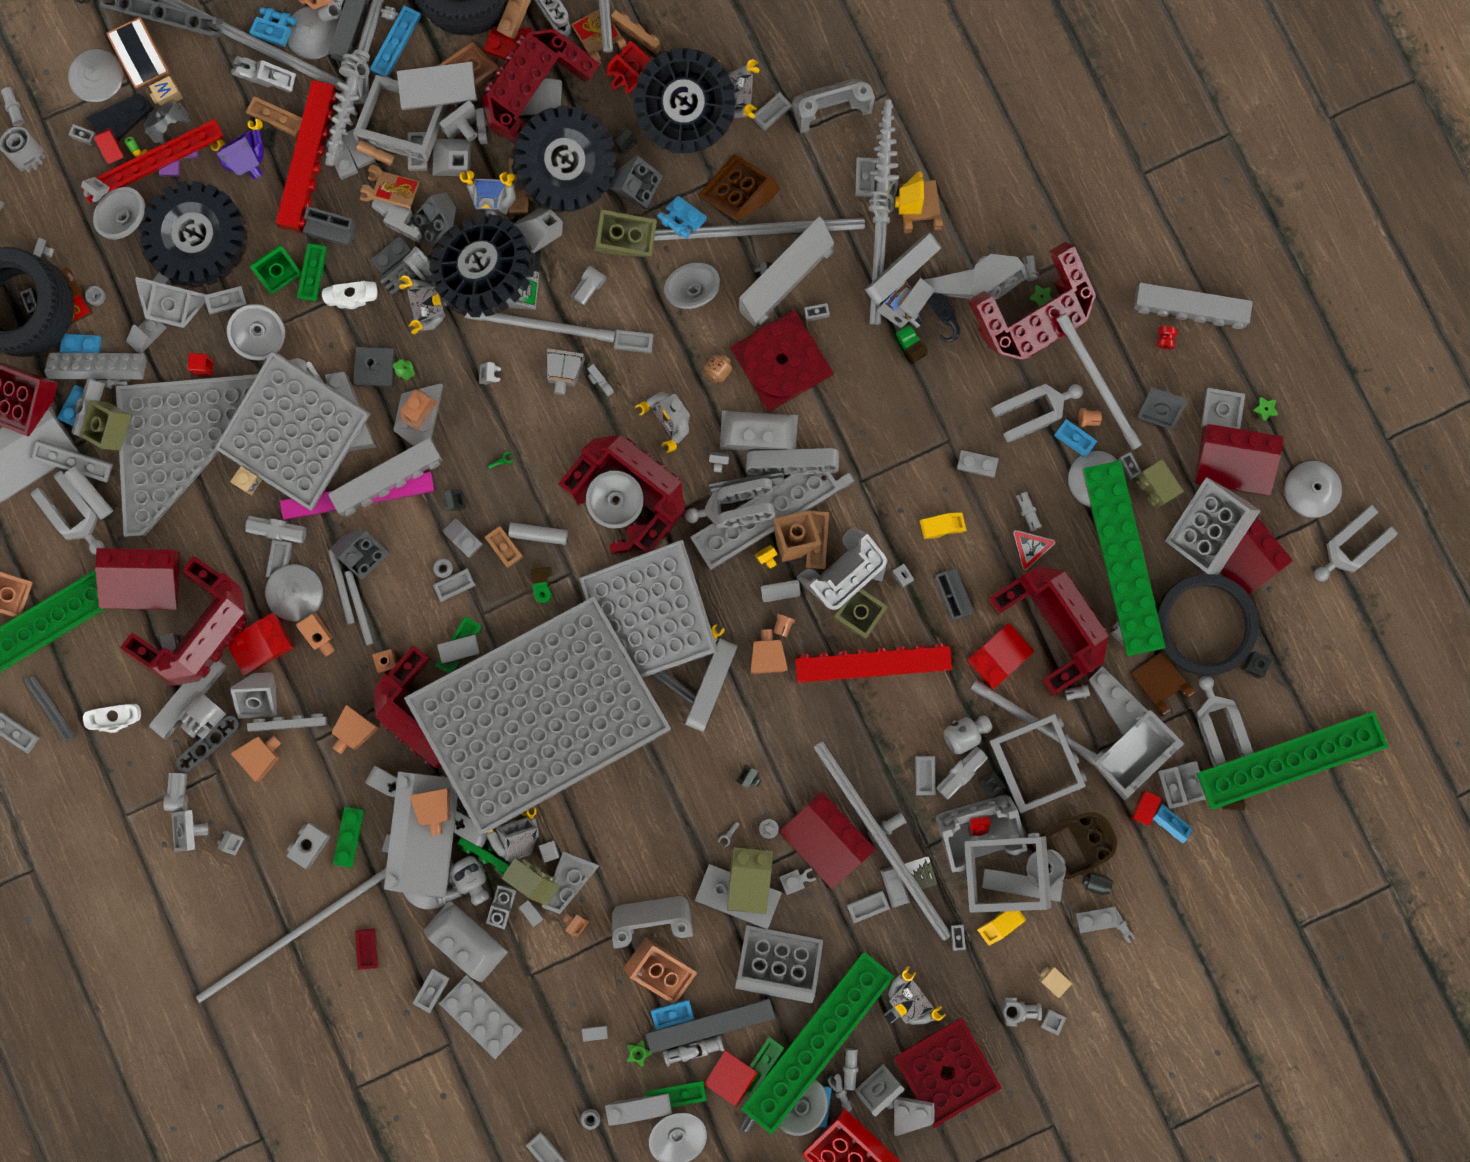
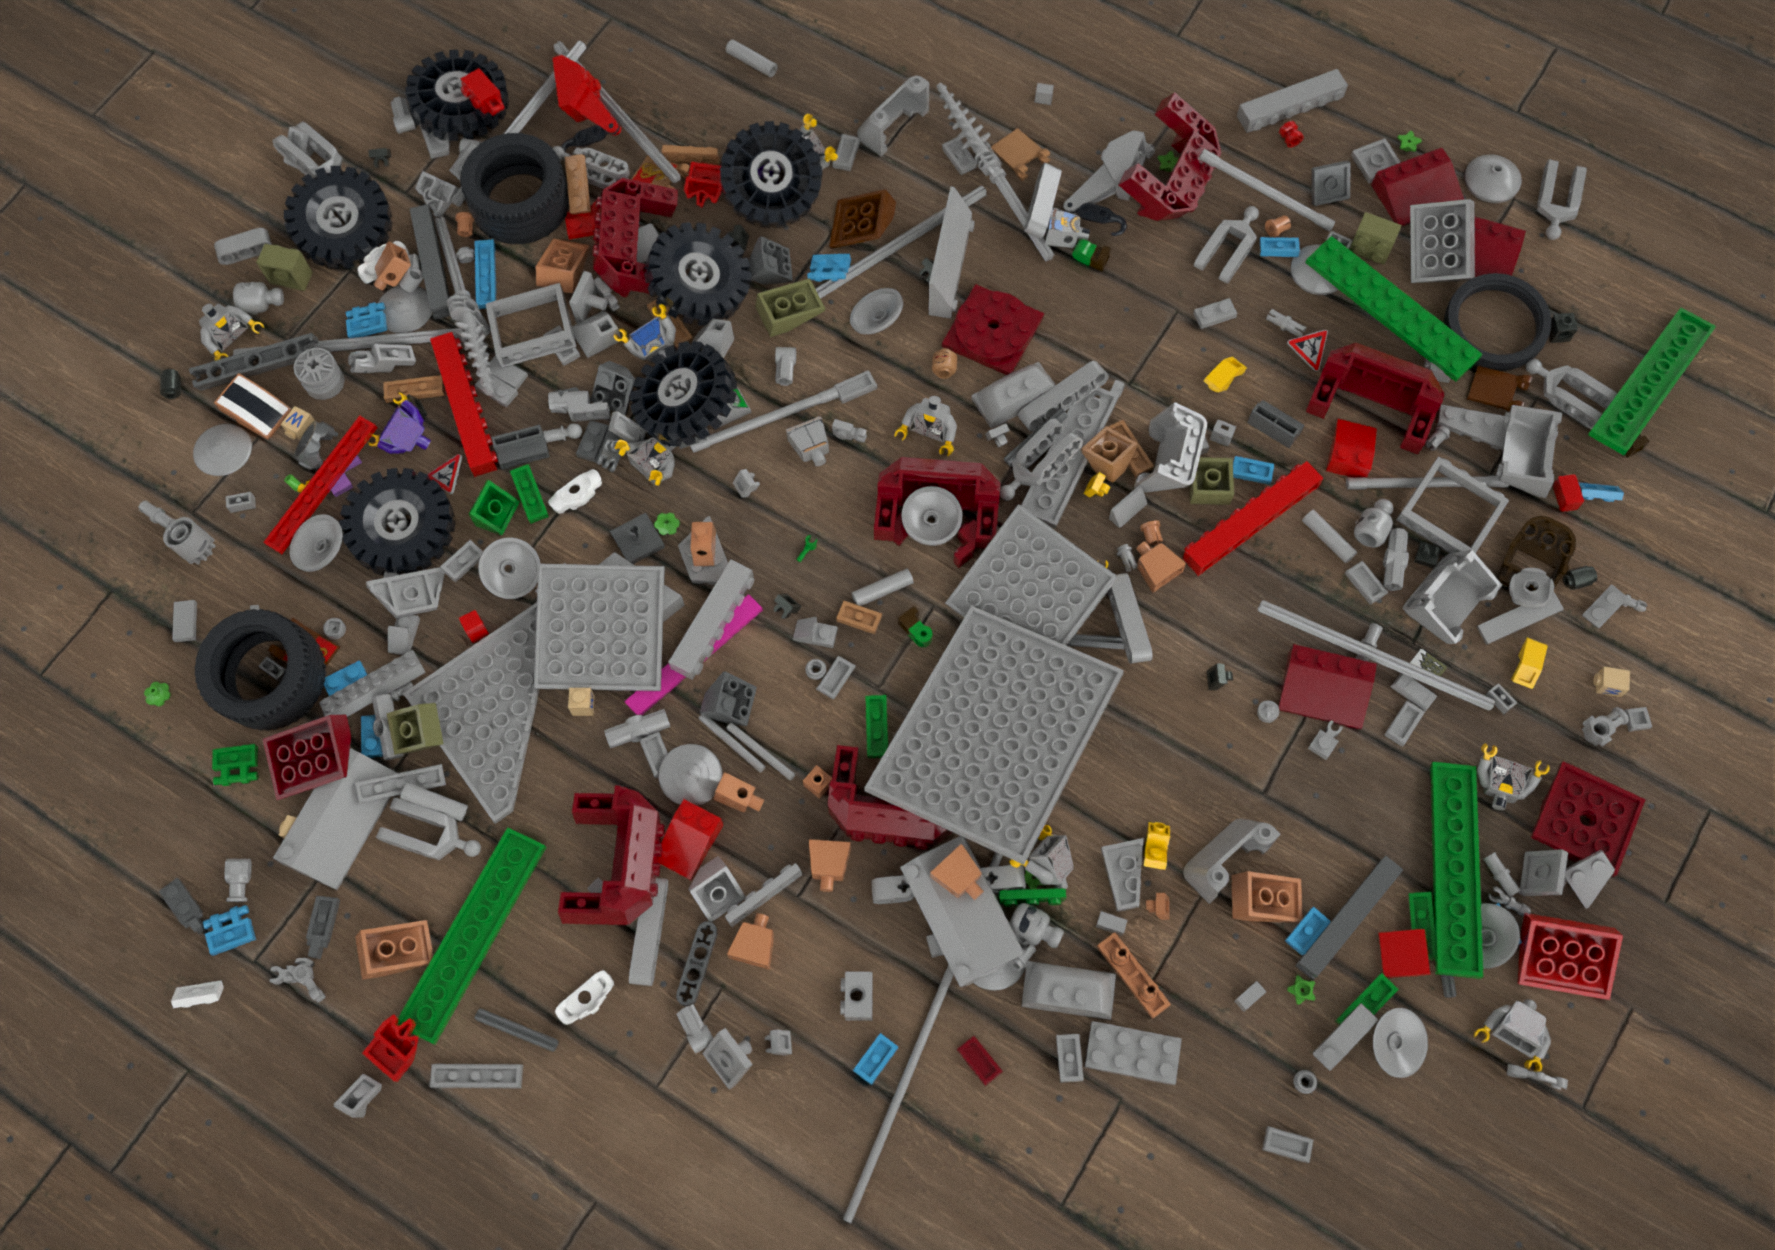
camera: 30 degrees left, 15 degrees down
light grey tile [81,177,110,202] -> none
black wing [86,93,154,141] -> none
red piece [94,128,124,164] -> none
dark red slope [95,548,180,610] -> none
light grey gear [177,692,226,739] -> none
green plate [333,807,365,868] -> none
medium nougat piece [355,139,394,166] -> none
medium nougat flag [360,165,420,209] -> none
light grey tile [397,62,477,110] -> none
light grey tile [437,635,480,664] -> none
light grey slope [486,883,517,929] -> none
olive brick [502,858,560,906] -> none
light grey piece [539,841,560,863] -> none
light grey piece [663,1034,724,1067] -> none
light grey plate [695,864,782,929] -> none
light grey hand [718,822,740,847] -> none
olive slope [727,847,773,914] -> none
light grey slope [735,925,823,1003] -> none
light grey piece [804,303,830,322] -> none
yellow slope [895,172,924,215] -> none
light grey tile [899,278,935,319] -> none
light grey window [964,833,1052,913] -> none
red plate [968,816,991,836] -> none
light grey slope [1158,761,1206,809] -> none
none -> light grey wheel [293,348,345,400]
none -> piece [427,454,462,494]
none -> light grey pin [543,423,582,443]
none -> dark azure plate [853,1033,899,1085]
none -> light grey piece [1035,83,1054,105]
none -> nougat plate [1097,932,1171,1019]
none -> light grey pin [1117,544,1138,572]
none -> yellow slope [1144,822,1170,870]
none -> dark azure plate [1233,456,1274,485]
none -> light grey piece [1302,510,1357,563]

